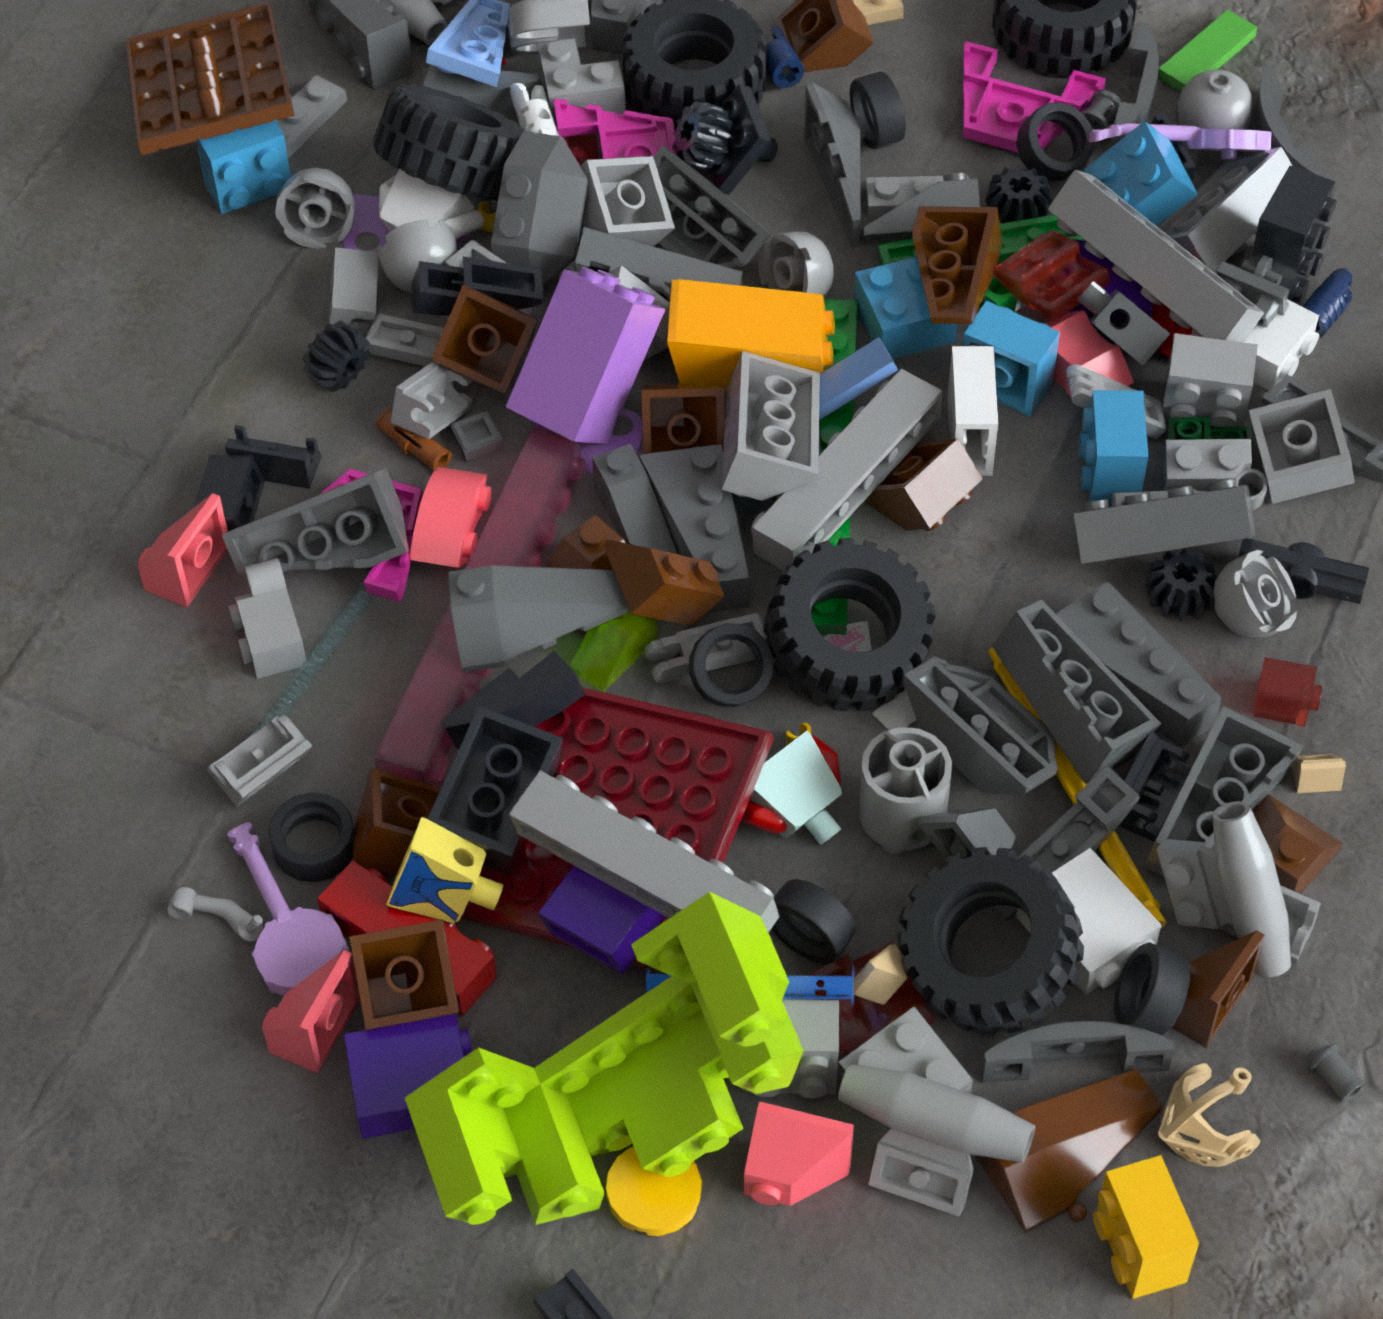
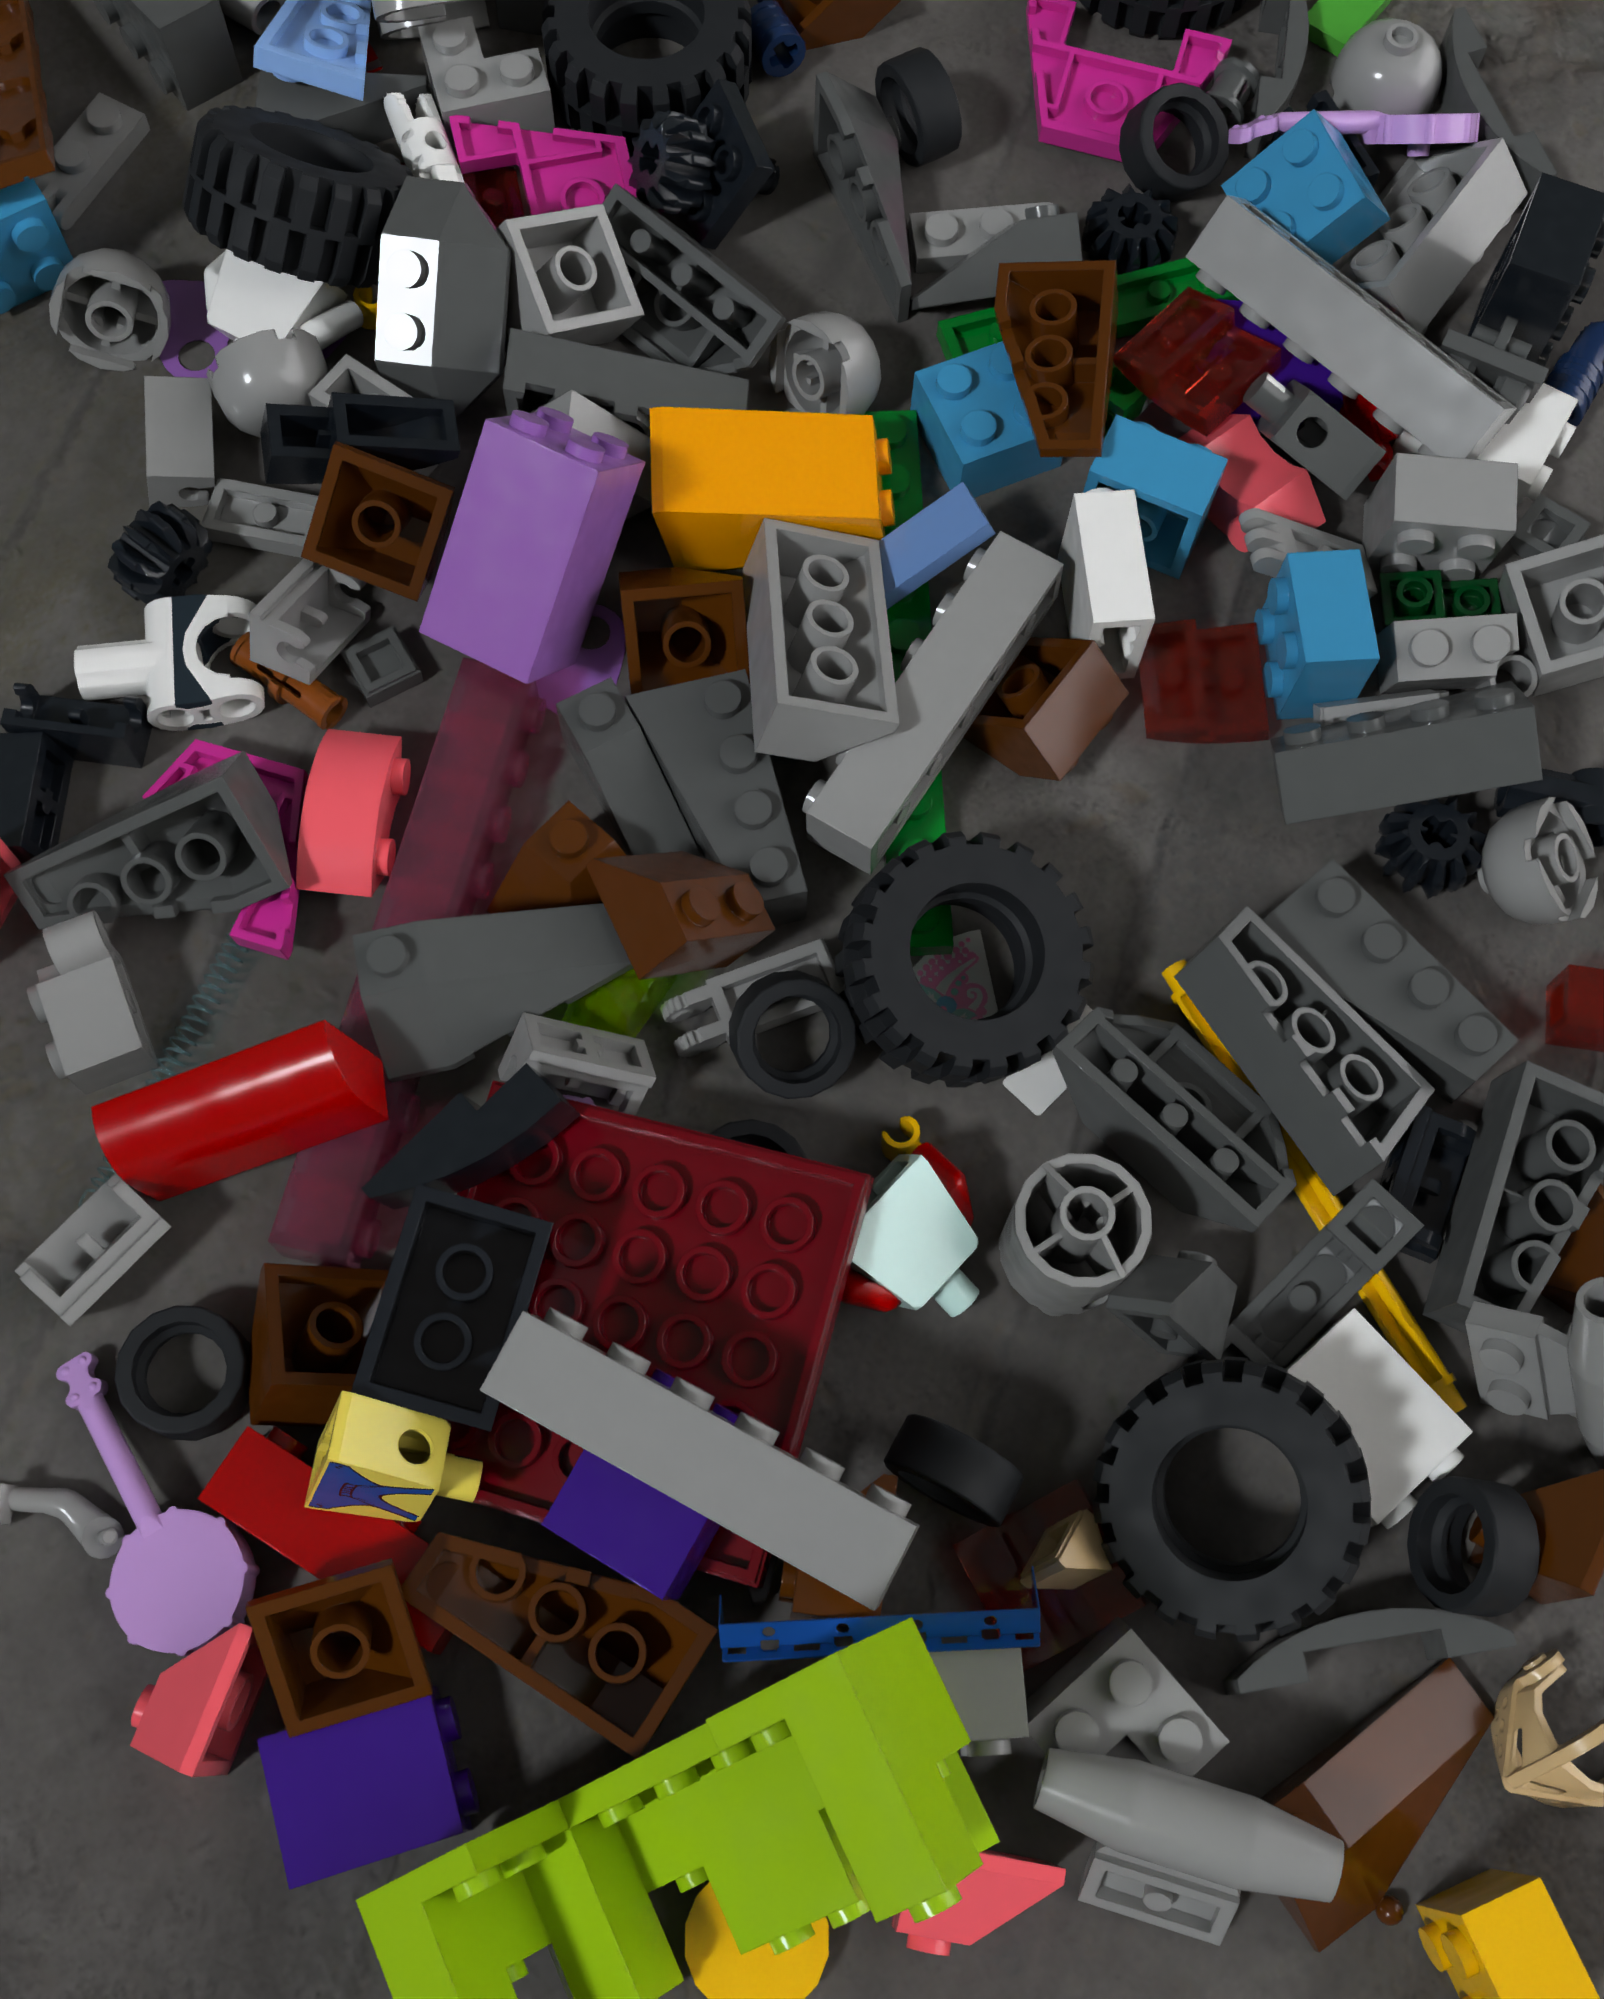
camera: 10 degrees left, 15 degrees up
none -> white connector [74,594,265,731]
none -> red brick [91,1019,389,1202]
none -> reddish brown wedge [401,1532,718,1759]
none -> light grey hinge [498,1012,657,1116]
none -> clear red slope [1139,619,1269,744]

